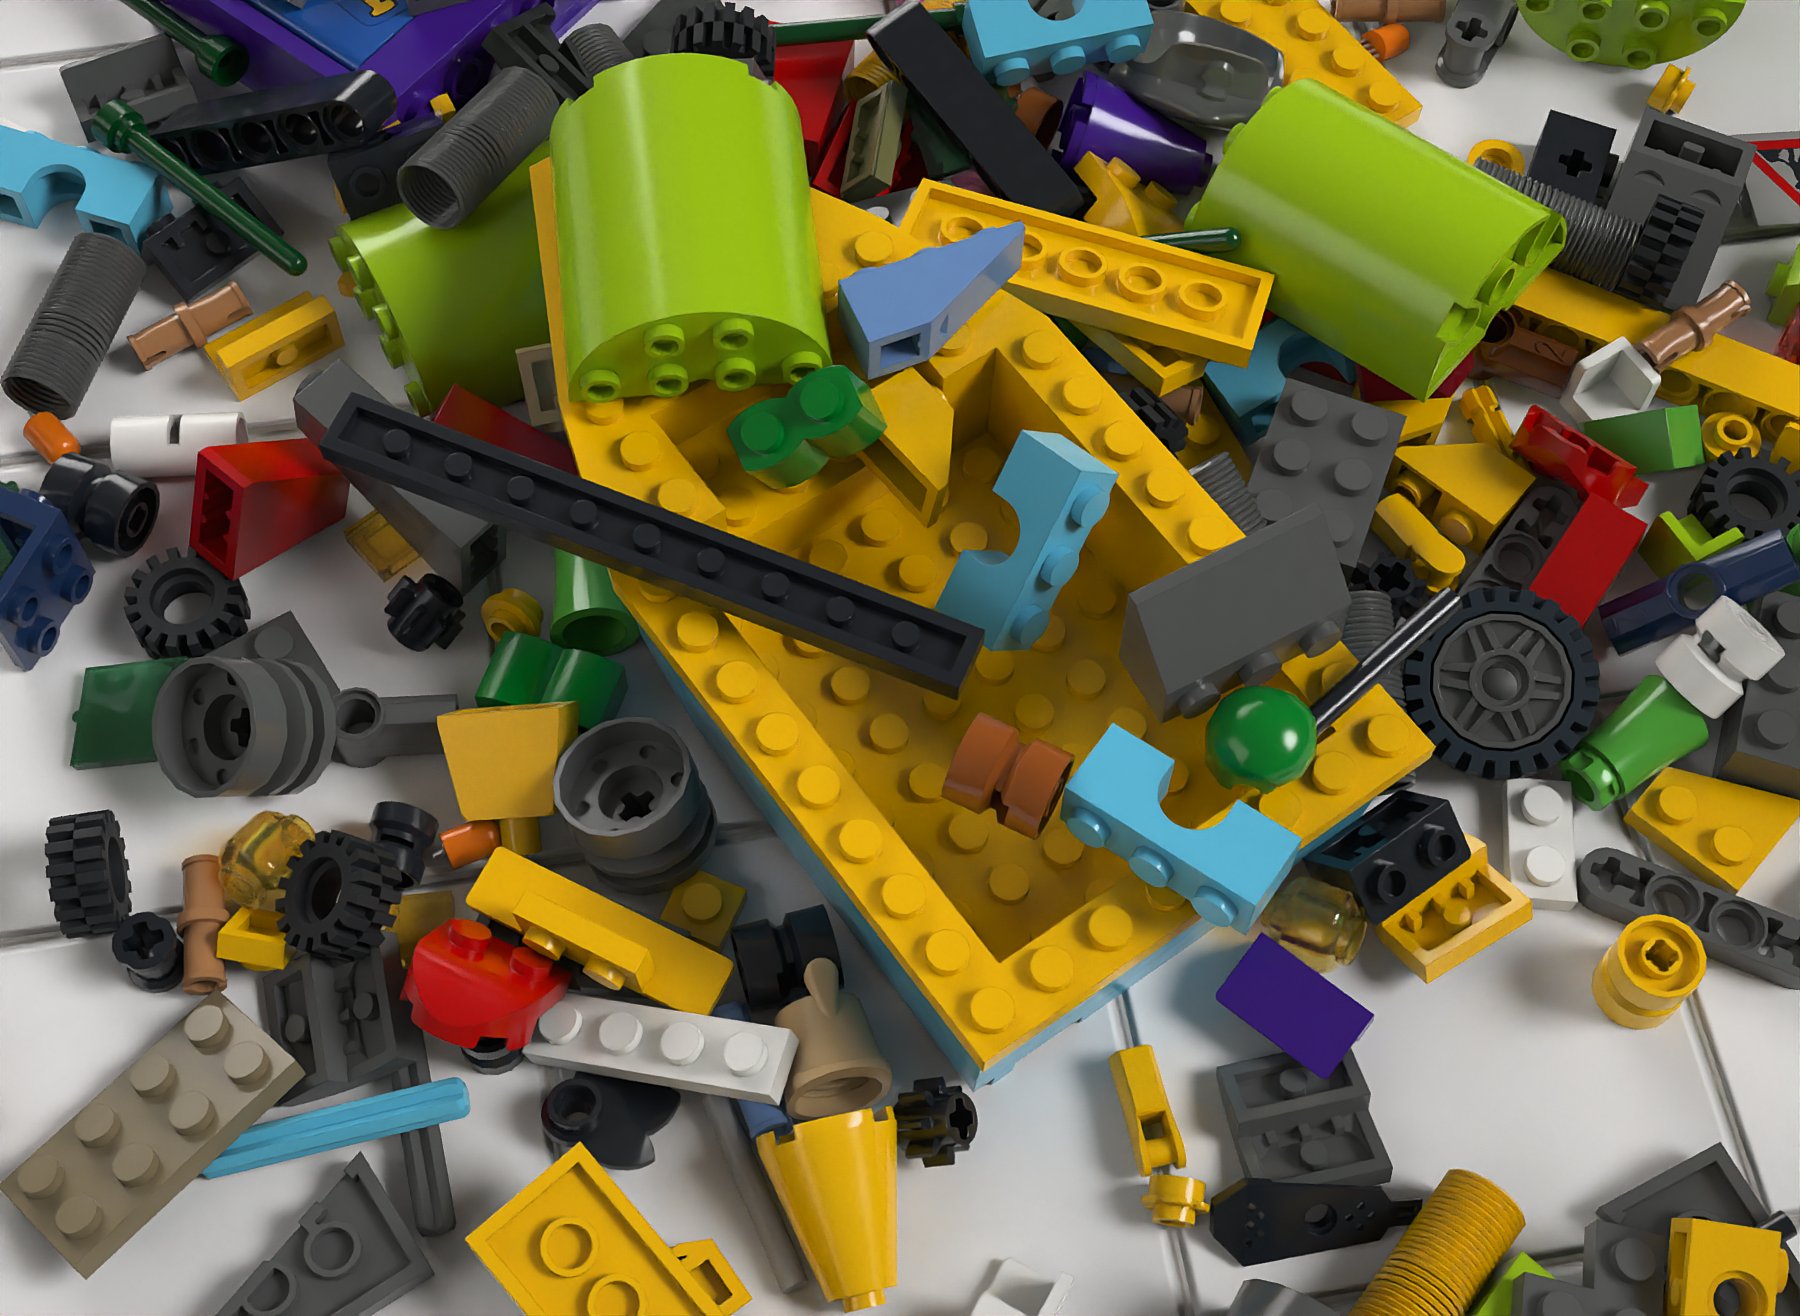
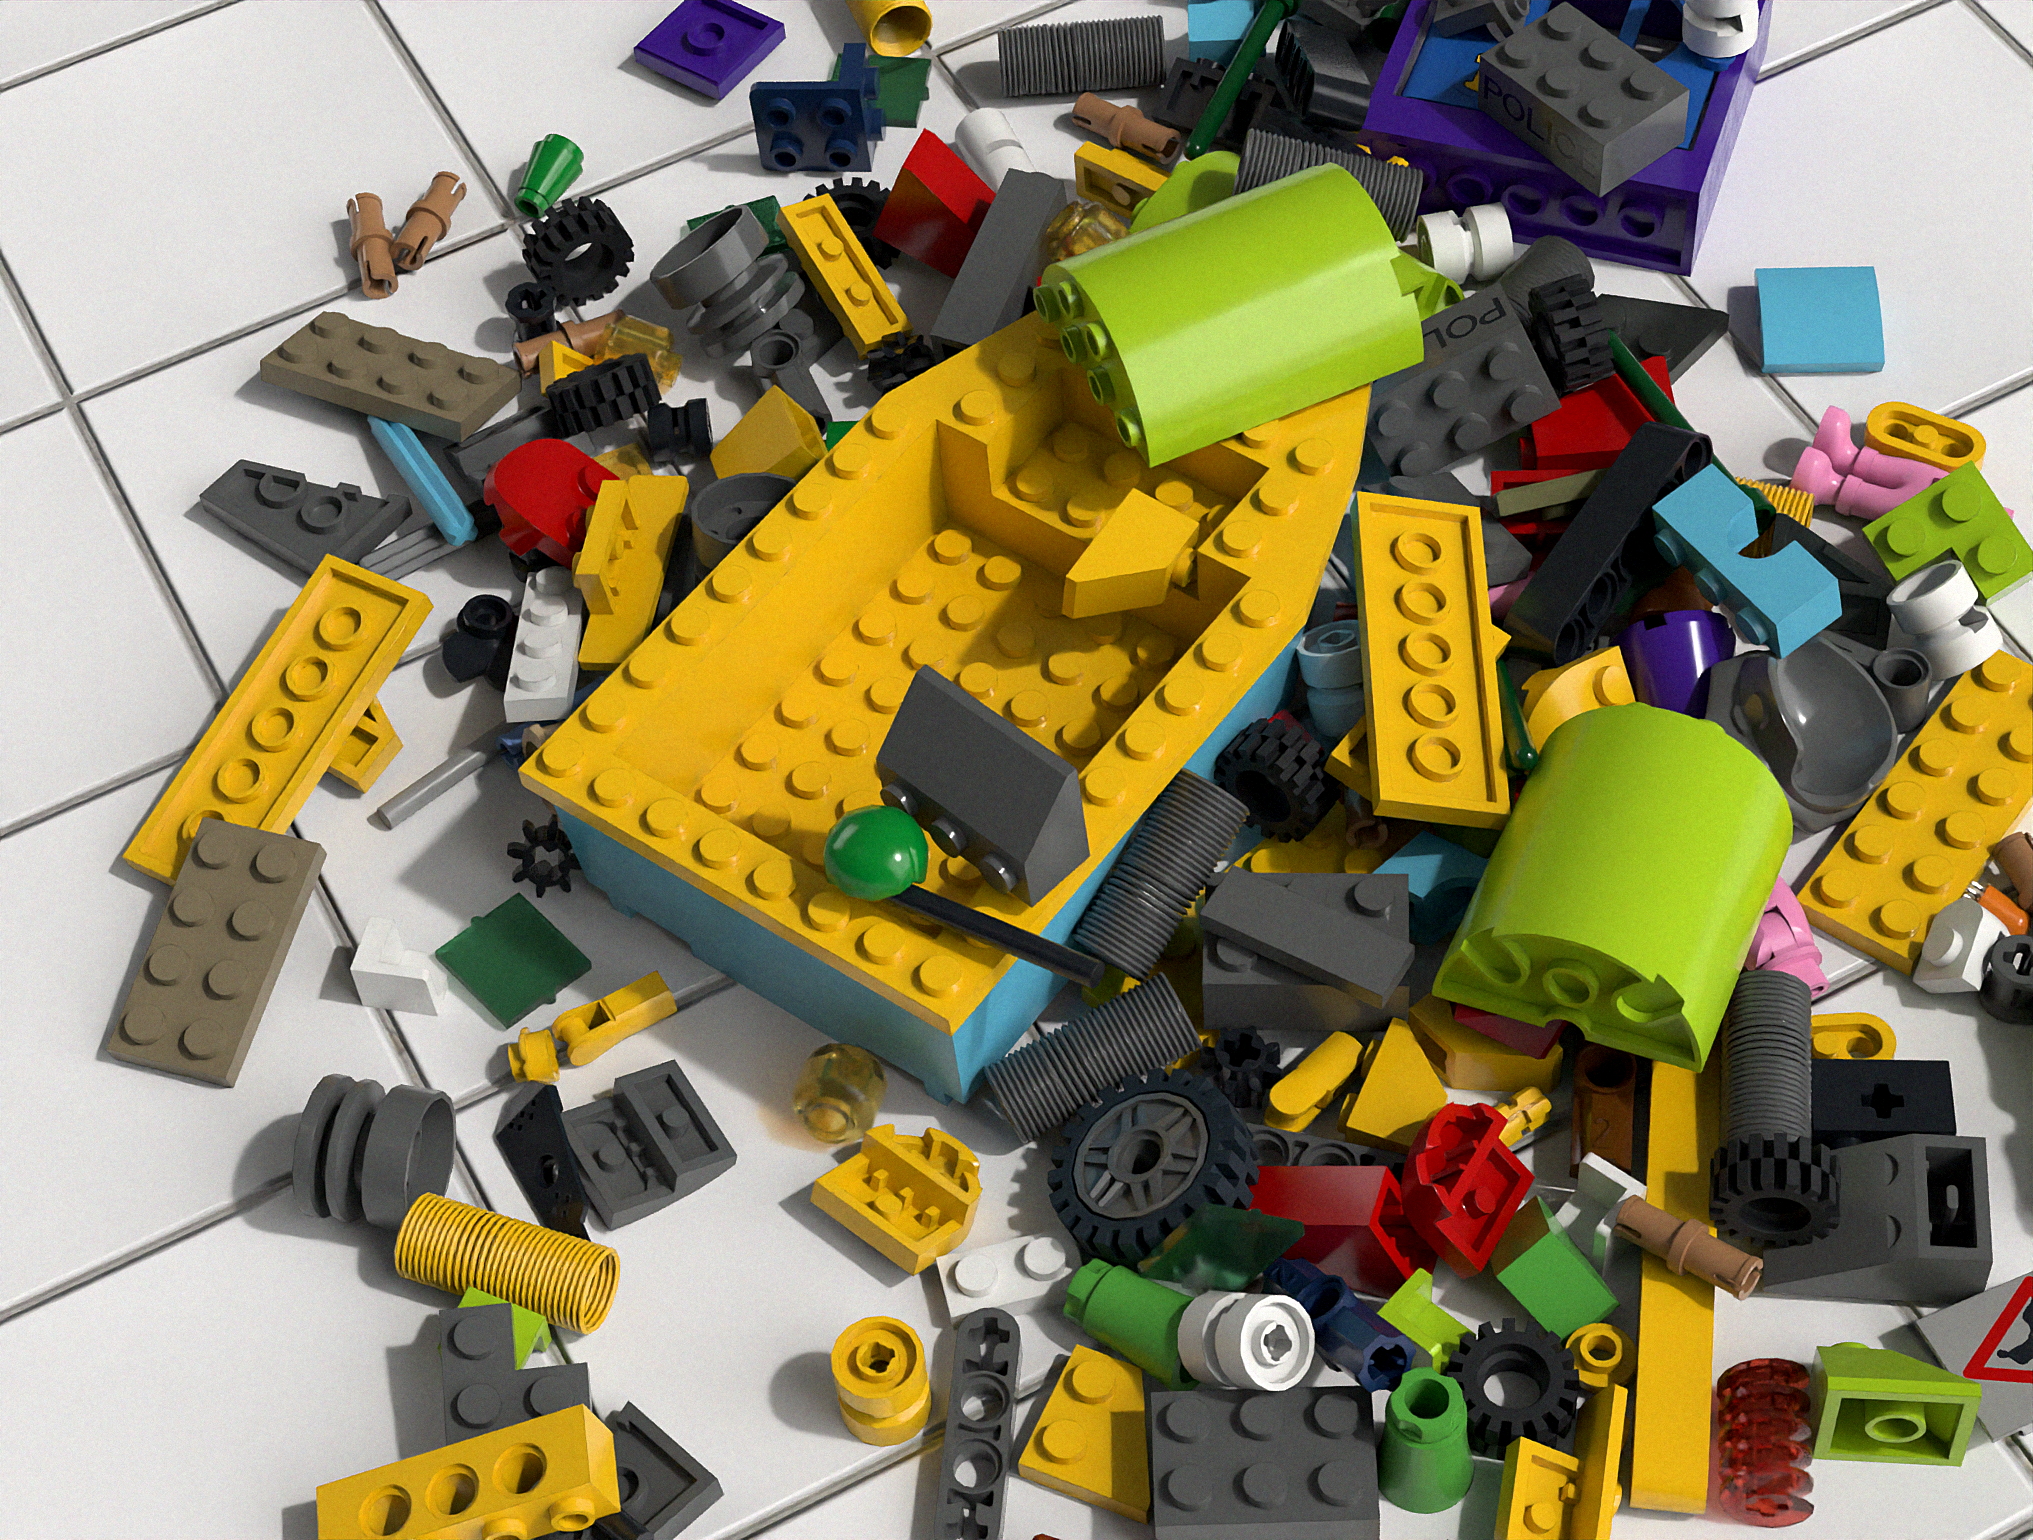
camera: 80 degrees right, 10 degrees down
orange piece [23,411,80,465] -> none
black wheel [39,452,160,558] -> none
black plate [319,391,985,701] -> none
orange piece [432,819,502,871] -> none
pearl dark grey wing [481,2,594,106] -> none
green brick [727,365,887,489] -> none
yellow cone [755,1106,897,1313] -> none
medium blue slope [838,220,1025,380] -> none
medium azure arch [934,430,1119,651] -> none
dark orange wheel [941,712,1075,841] -> none
medium azure arch [1060,723,1302,936] -> none
dark purple panel [1215,932,1374,1079] -> none
black bracket [1302,789,1471,926] -> none
none -> clear green piece [435,892,592,1030]
none -> yellow plate [775,193,914,361]
none -> clear yellow head [1045,200,1132,263]
none -> clear green piece [1138,1203,1305,1292]
none -> dark grey tile [1199,865,1415,1010]
none -> white plate [1913,896,2011,994]

